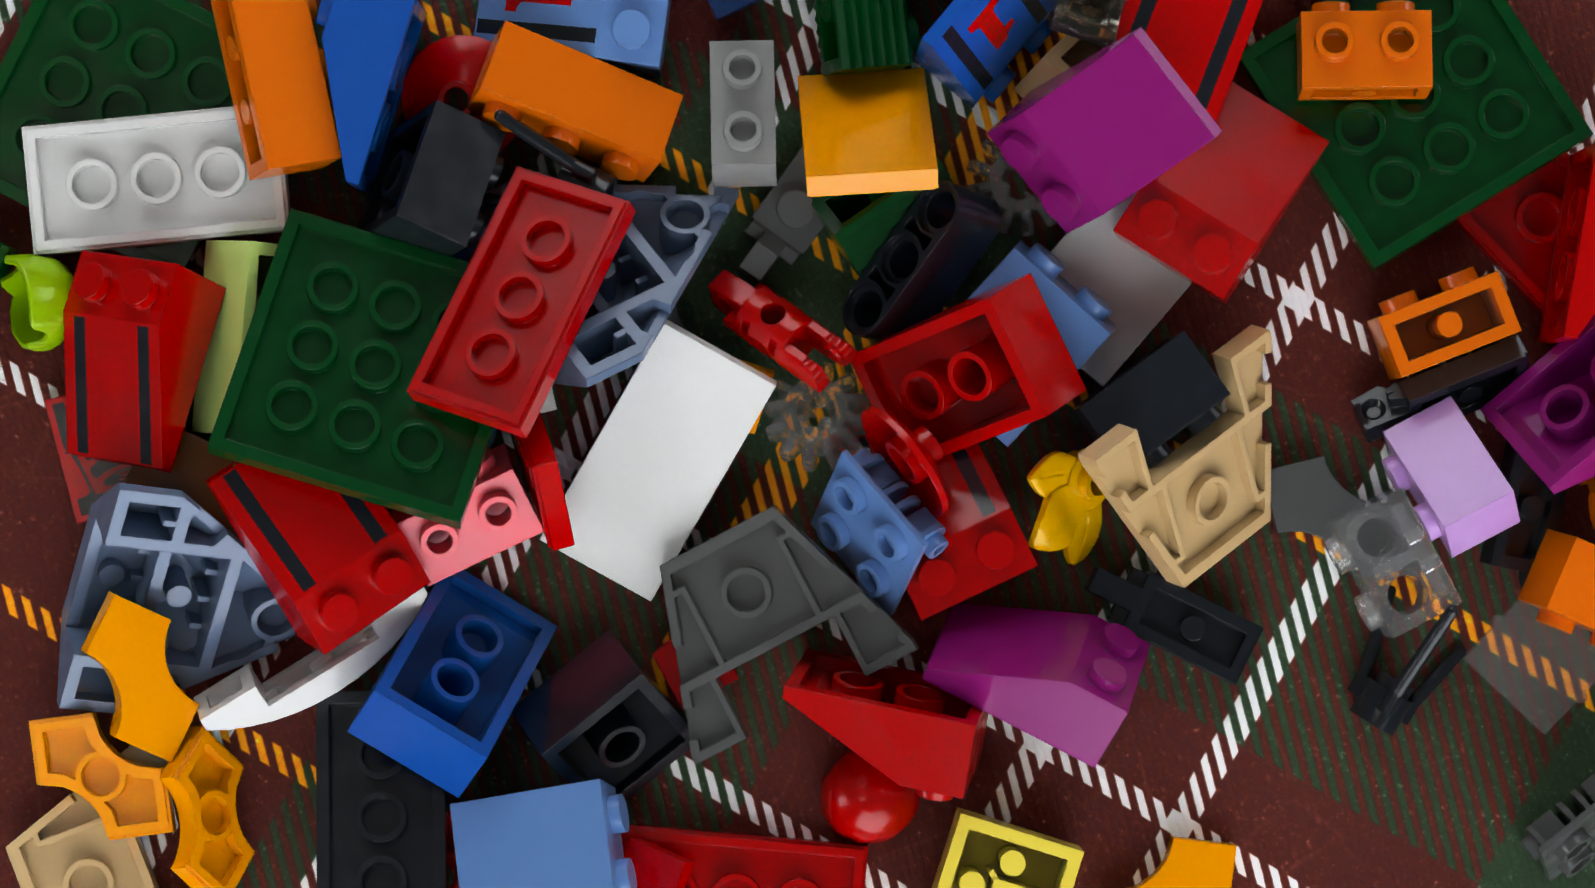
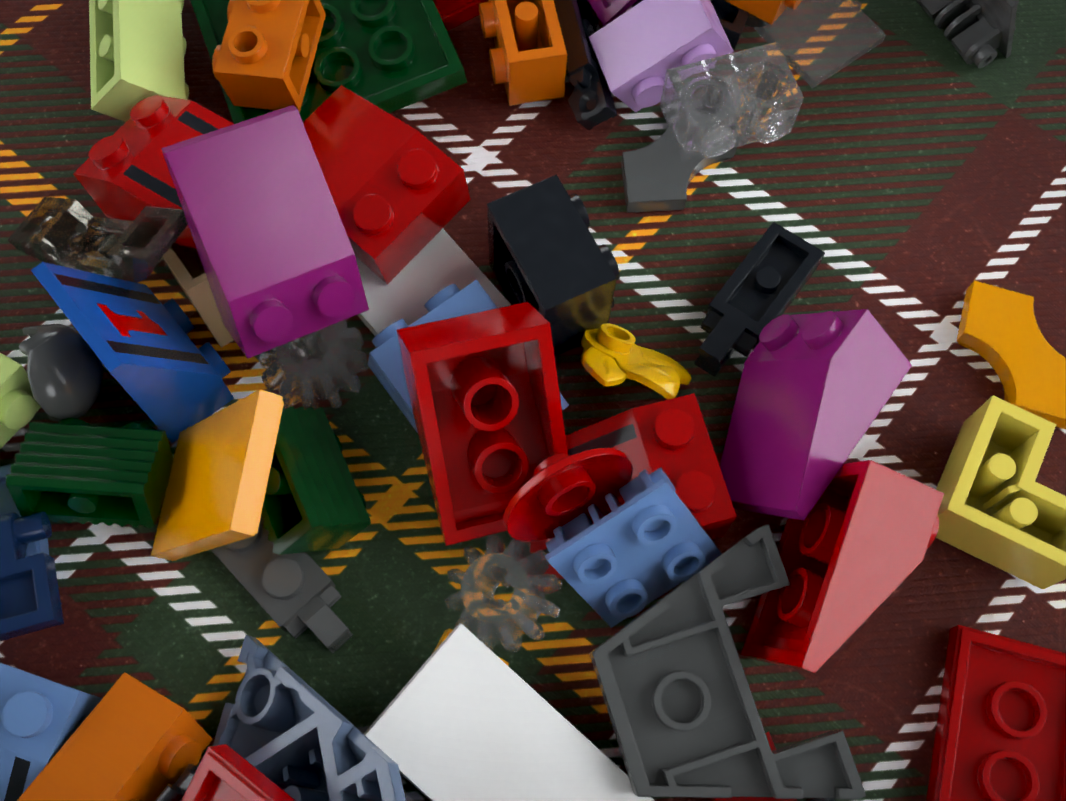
camera: 85 degrees left, 20 degrees down
red hinge [708,270,858,393] -> none
light grey brick [709,40,777,187] -> none
red hair [820,750,920,844] -> none
black beam [842,180,1001,342] -> none
tan wing [1078,324,1272,588] -> none
black plant [1347,585,1467,736] -> none

